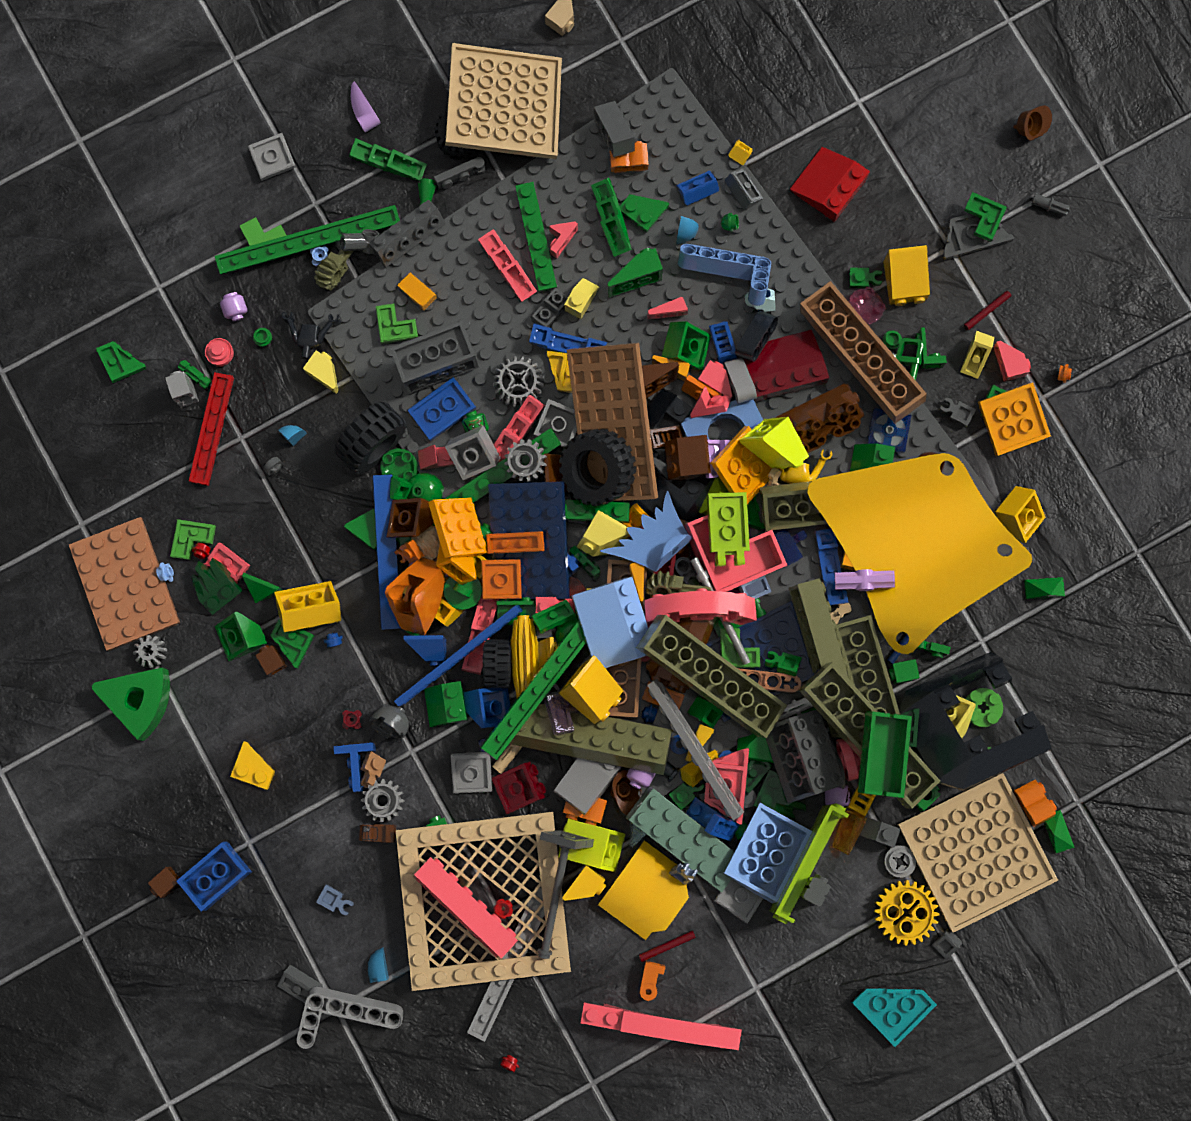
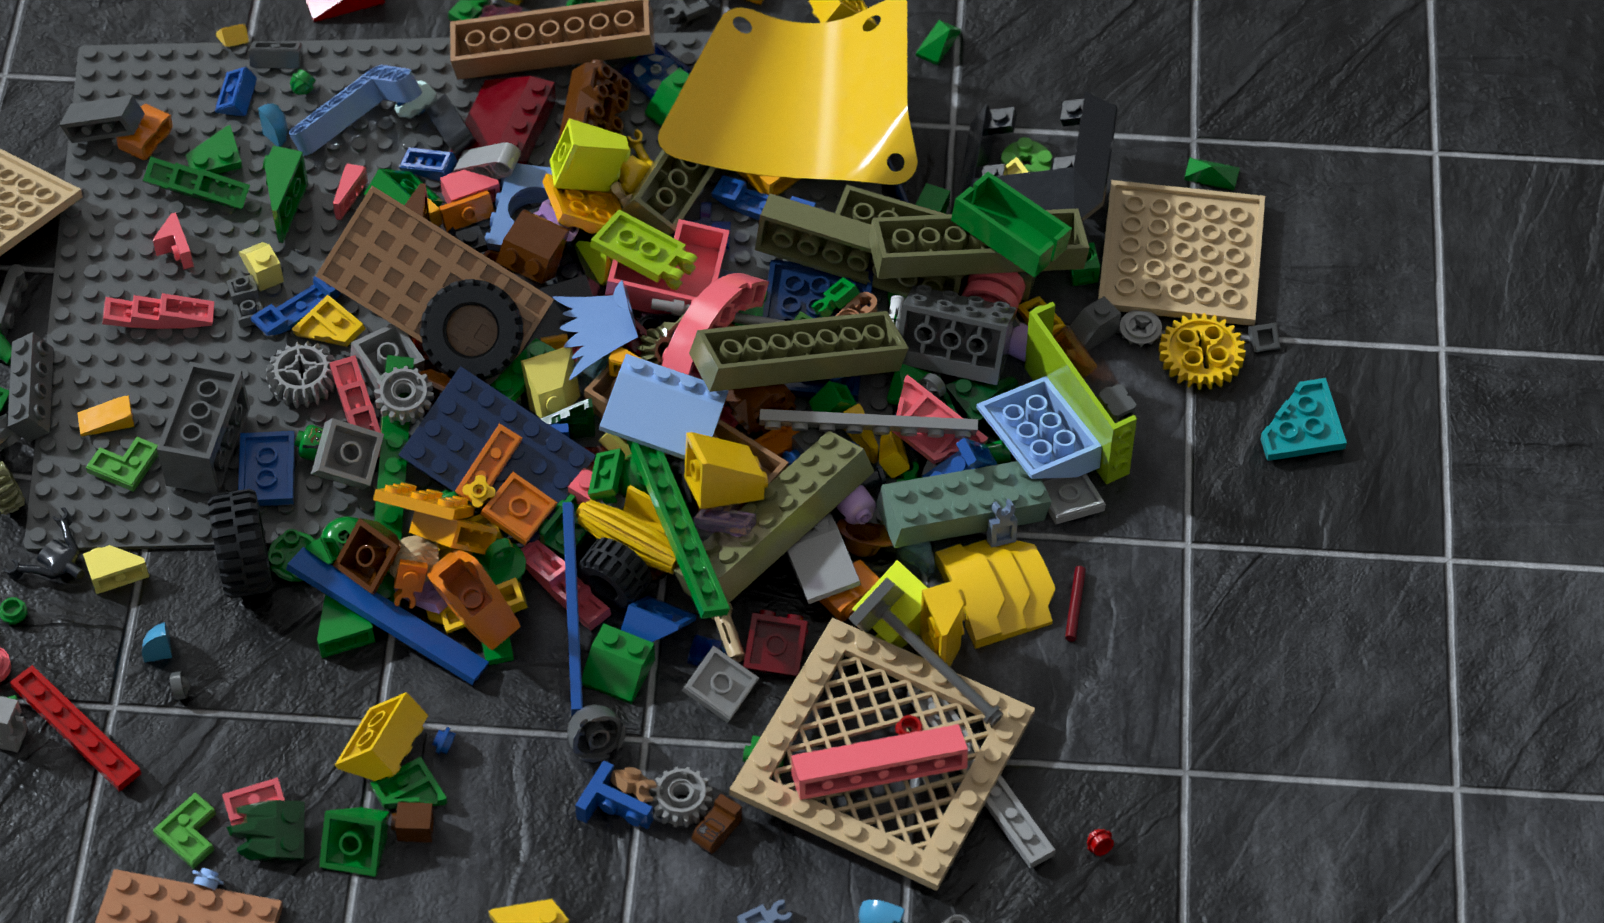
camera: 60 degrees left, 25 degrees down
red plate [192,543,211,559] -> none
green slope [242,573,282,603] -> none
dark red plate [342,710,362,729] -> none
blue slope [404,635,446,666] -> none
coral slope [418,445,455,470] -> none
green plate [515,182,557,293] -> none
coral slope [581,1002,742,1050] -> none
orange leg [640,961,665,1001] -> none
coral slope [690,386,731,418] -> none
lavender piece [835,569,895,591] -> none
green plate [916,641,951,658] -> none
orange brick [1014,780,1057,827] -> none
none -> yellow plate [463,475,496,508]
none -> dark grey tile [919,373,946,399]

